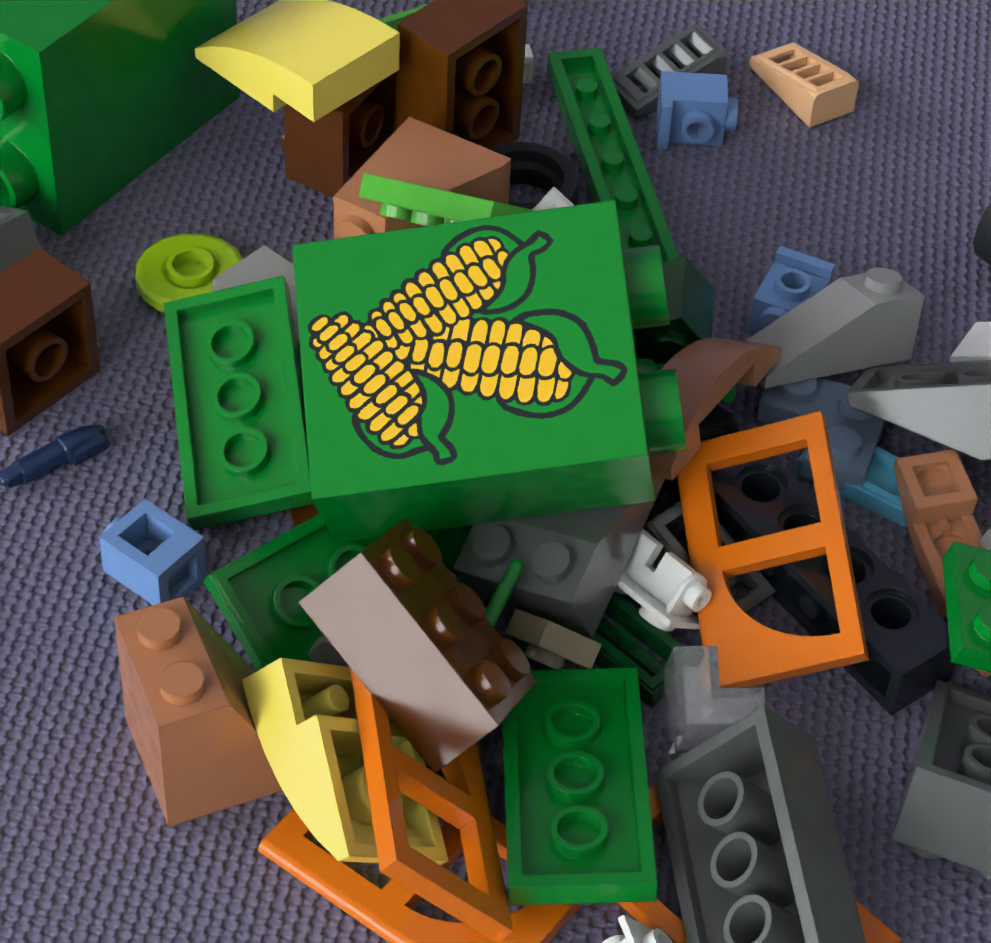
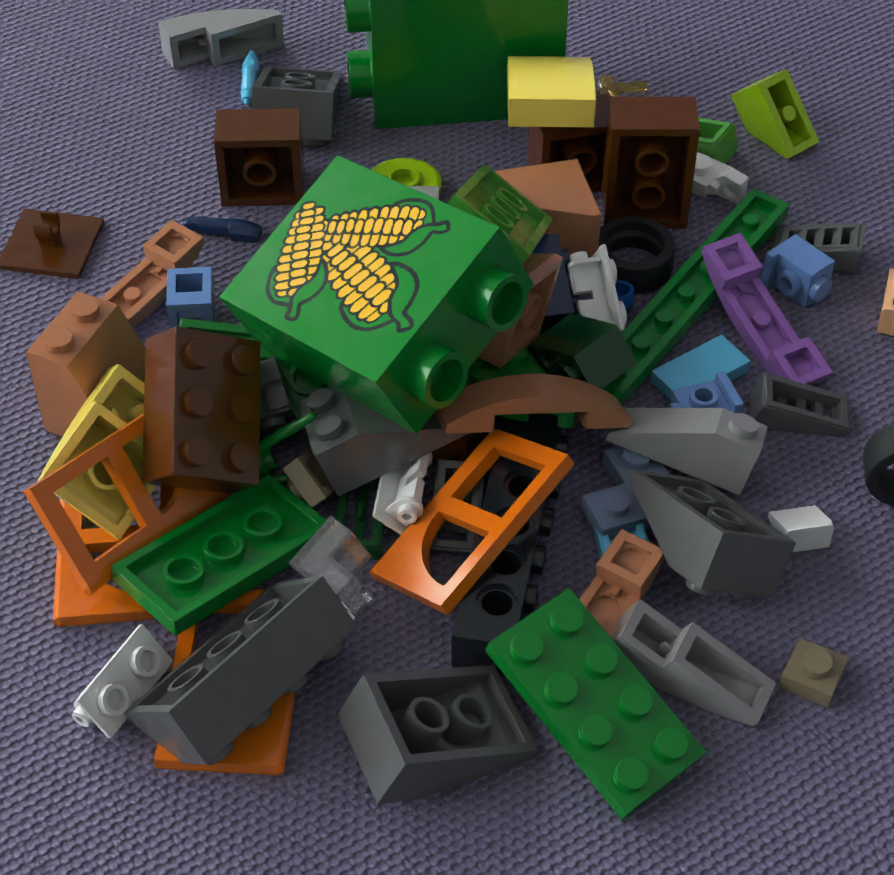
camera: 50 degrees right, 0 degrees up
none -> nougat slope [100,220,205,328]
none -> medium azure tile [650,334,751,401]
none -> medium lavender slope [701,233,833,385]
none -> dark grey slope [749,372,850,437]

